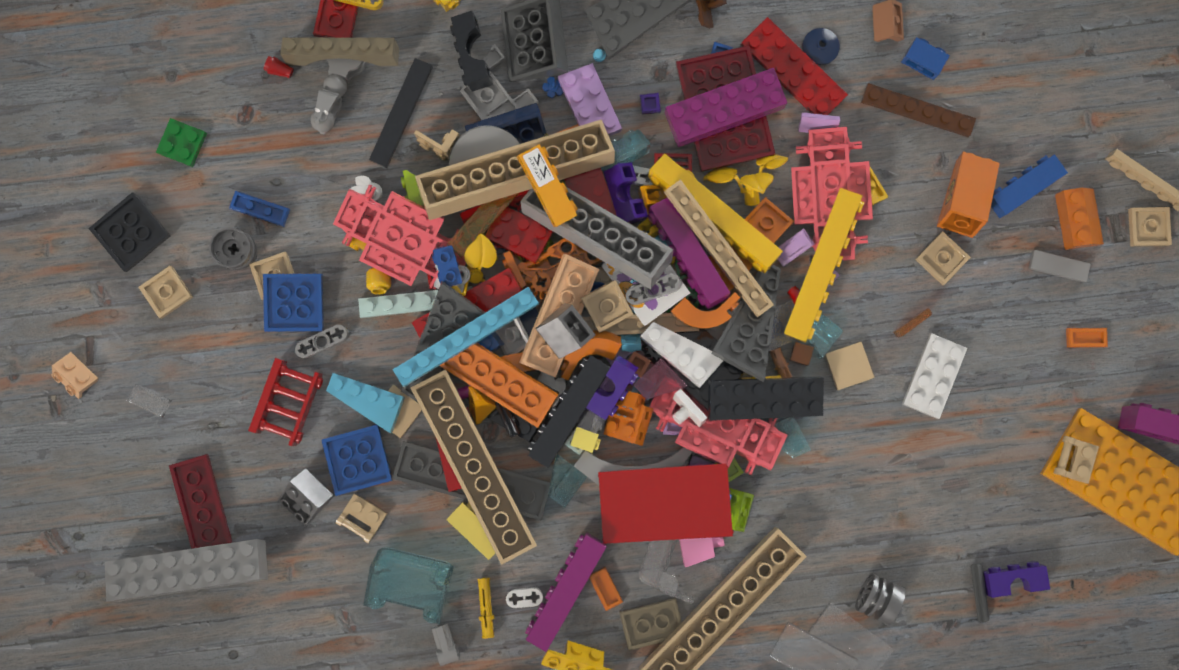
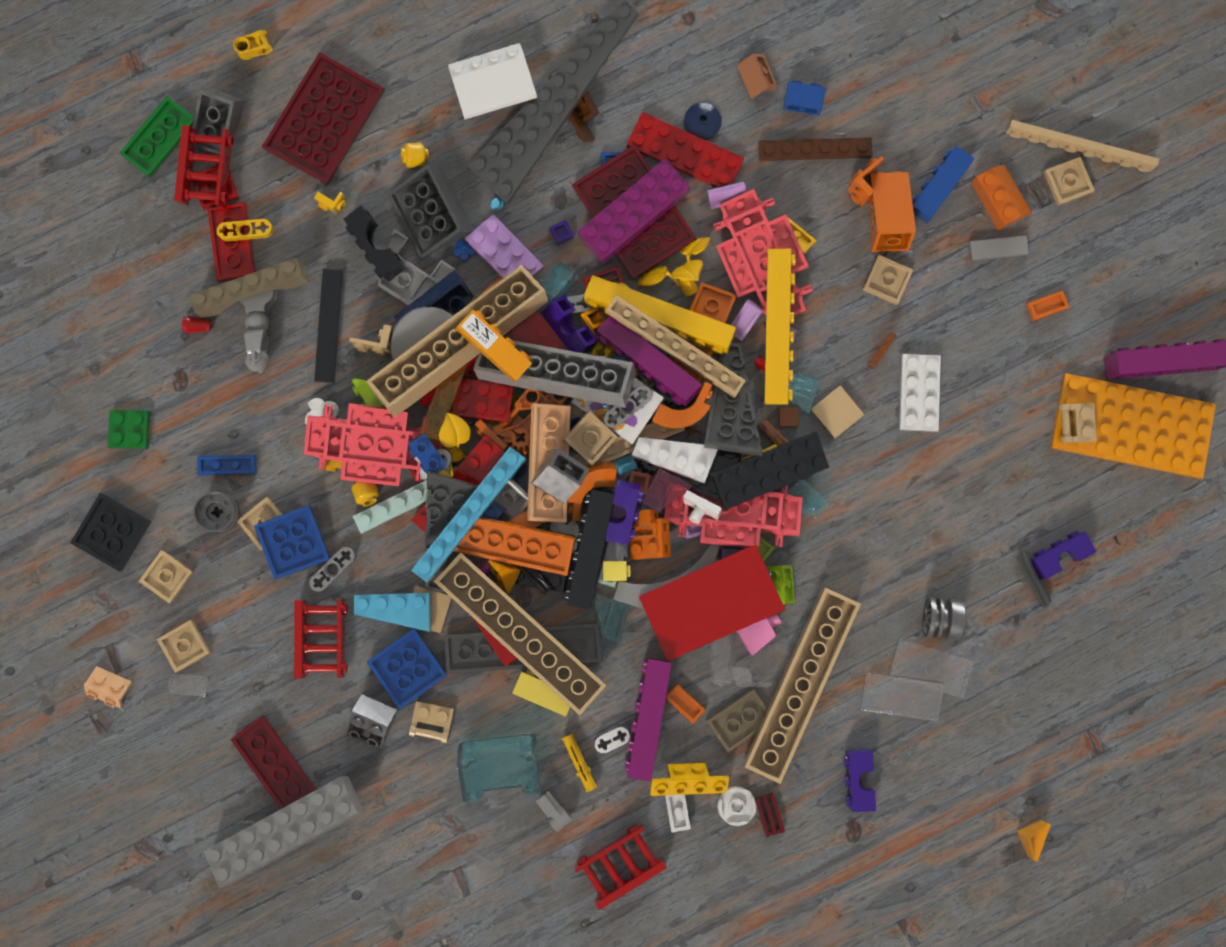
camera: 20 degrees left, 0 degrees up
none -> tan tile [157,620,211,673]
none -> orange bracket [847,156,884,207]

